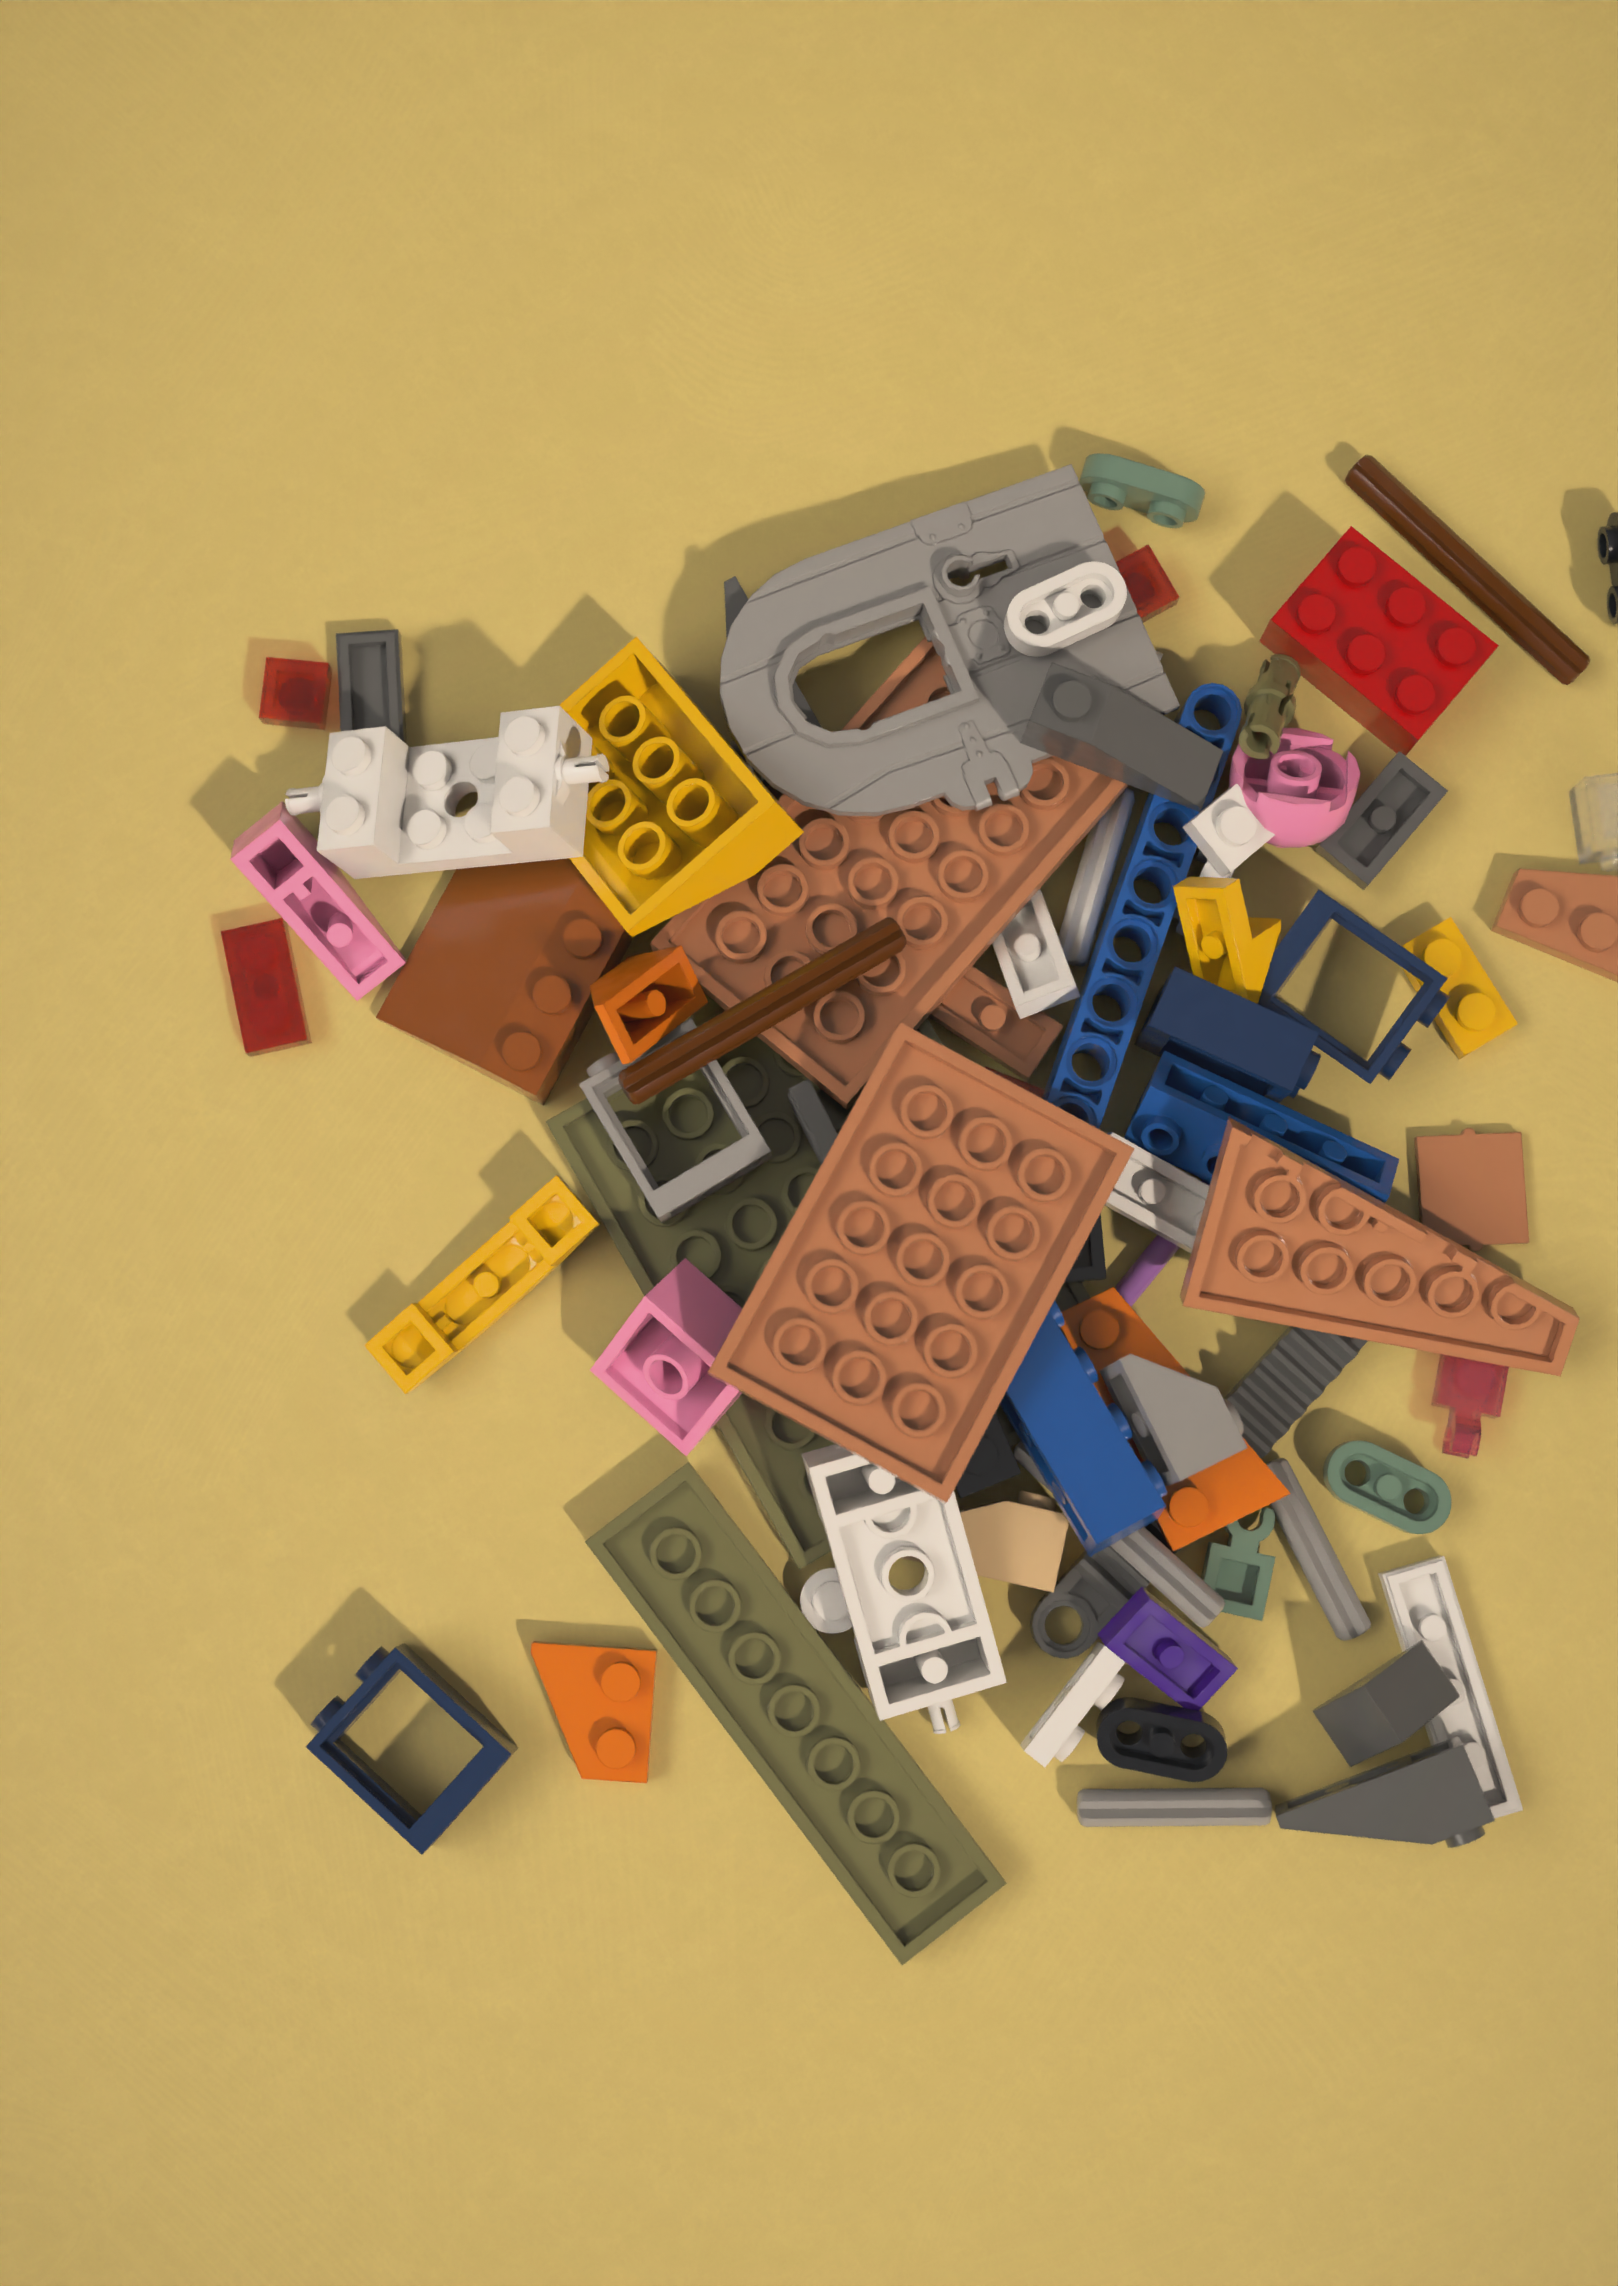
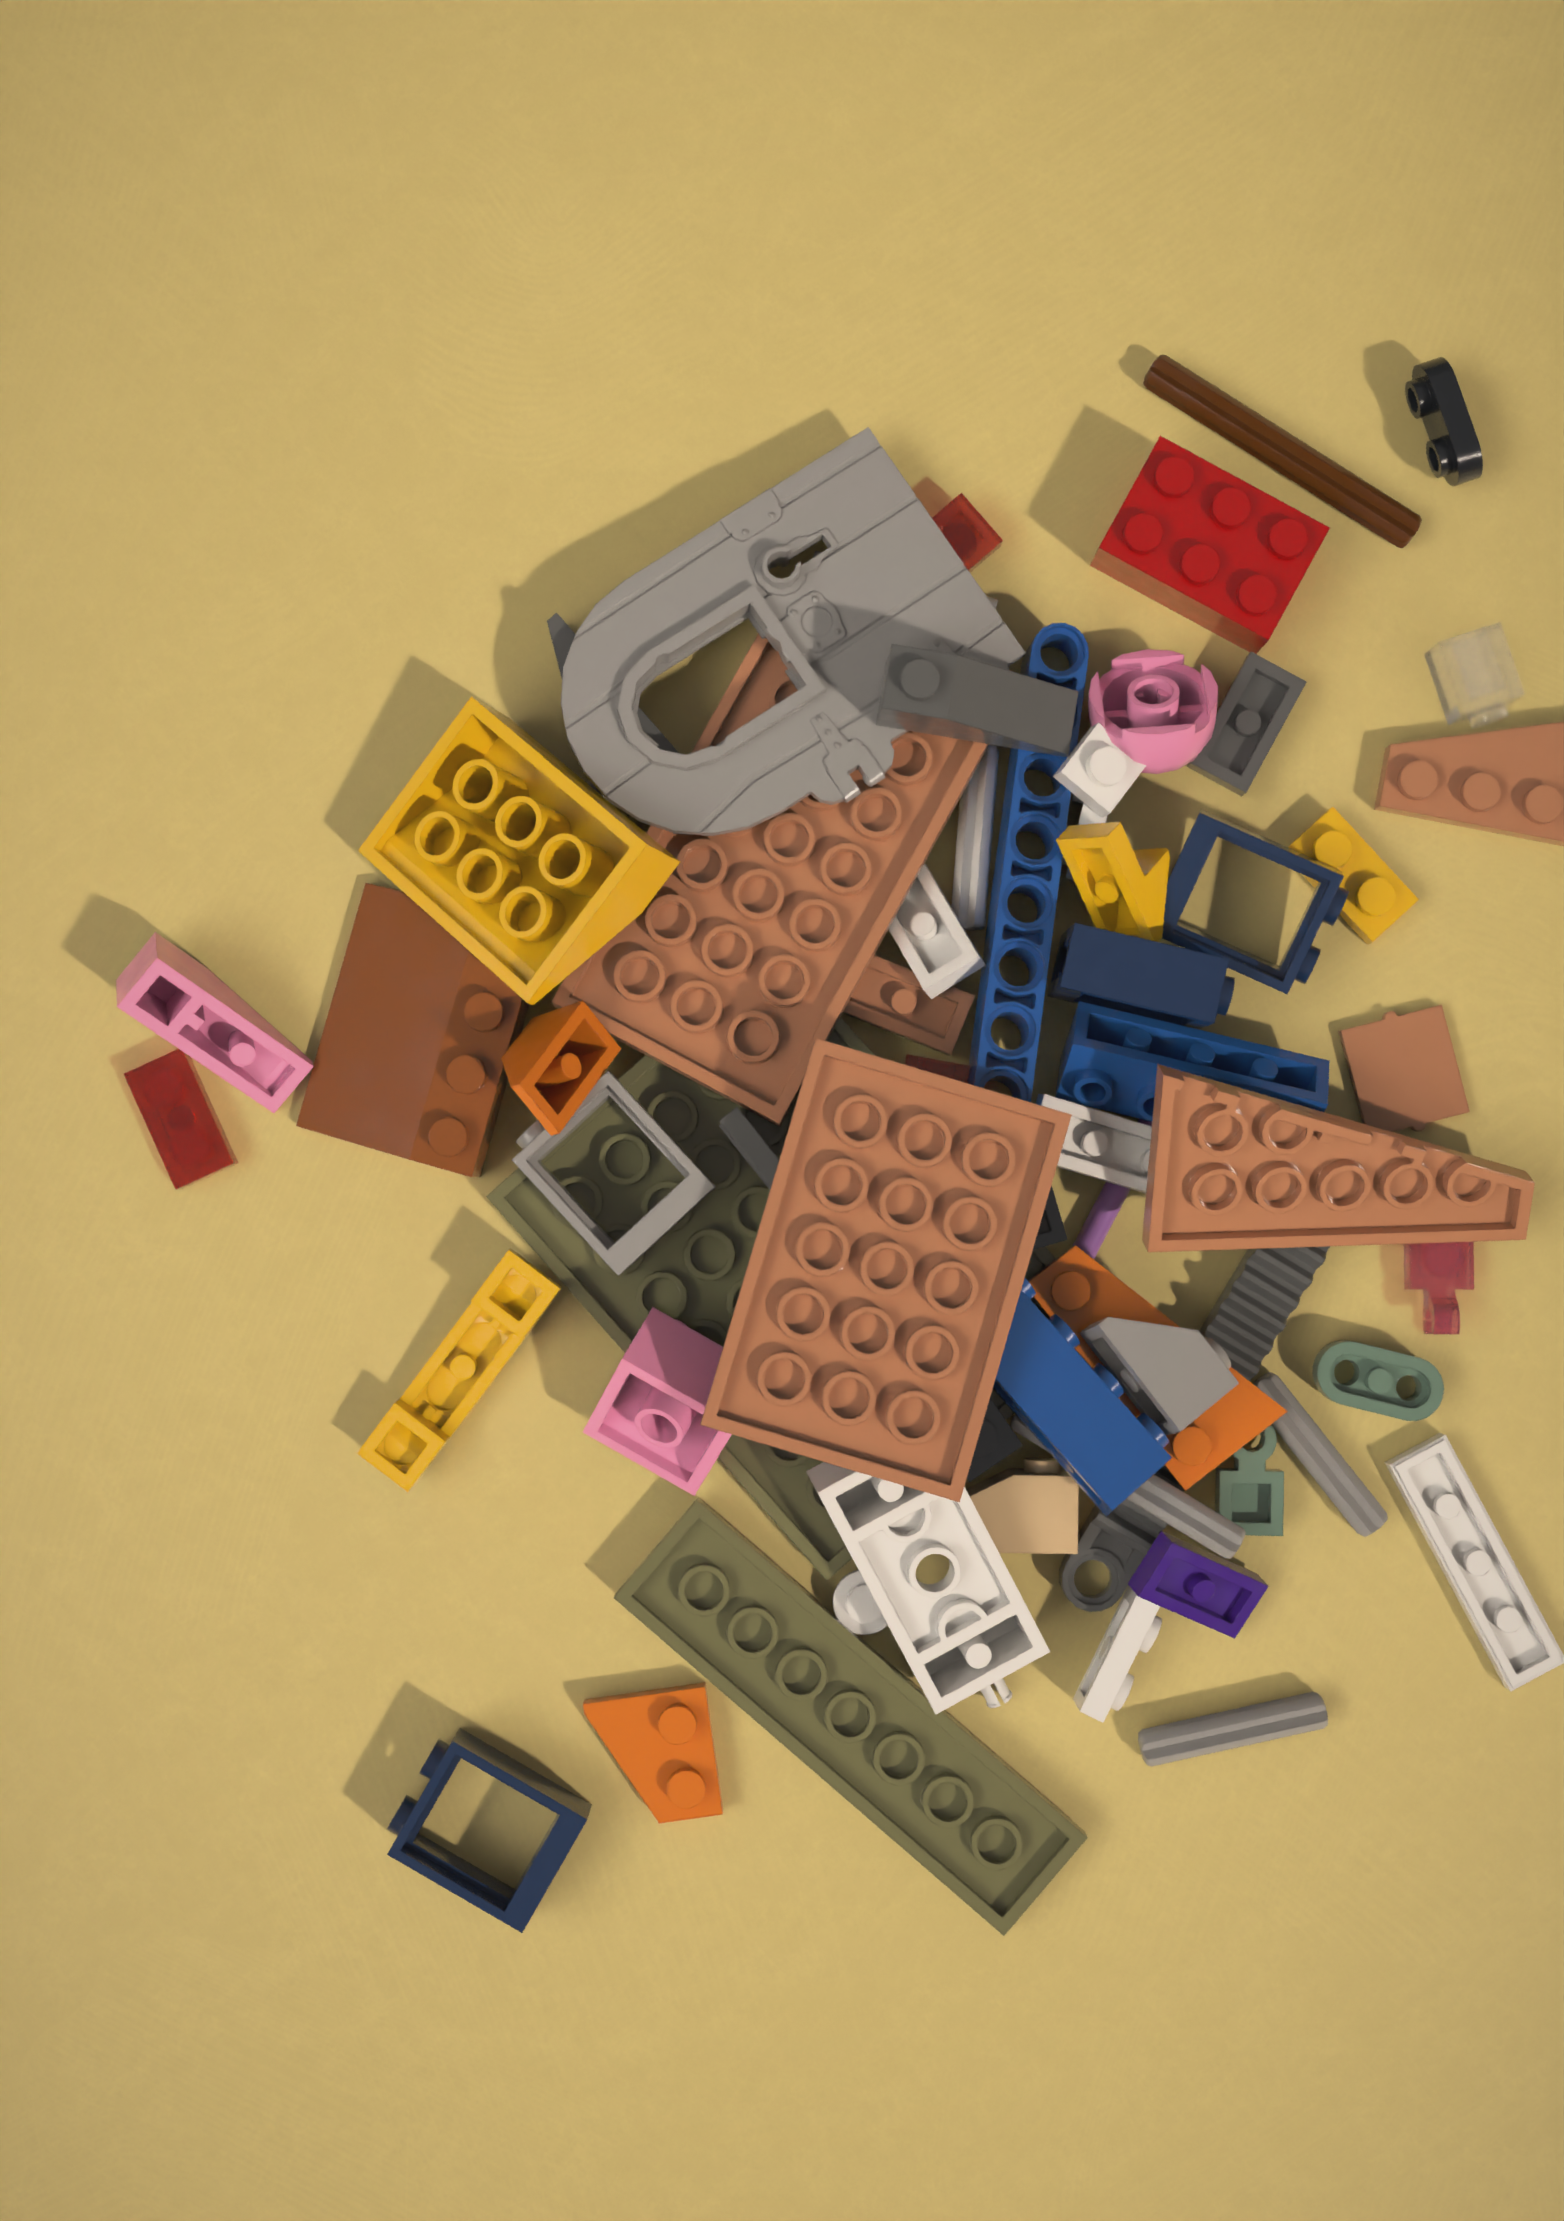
camera: 15 degrees left, 5 degrees up
clear red plate [259,657,333,730] -> none
white brick [285,706,609,879] -> none
dark grey tile [336,629,407,744] -> none
reddish brown axle [618,917,907,1104] -> none
white plate [1004,561,1127,657] -> none
sand green plate [1079,453,1205,528] -> none
black plate [1096,1697,1227,1782] -> none
olive pin [1239,654,1301,759] -> none
dark grey slope [1275,1736,1495,1848] -> none
dark grey slope [1313,1640,1460,1767] -> none

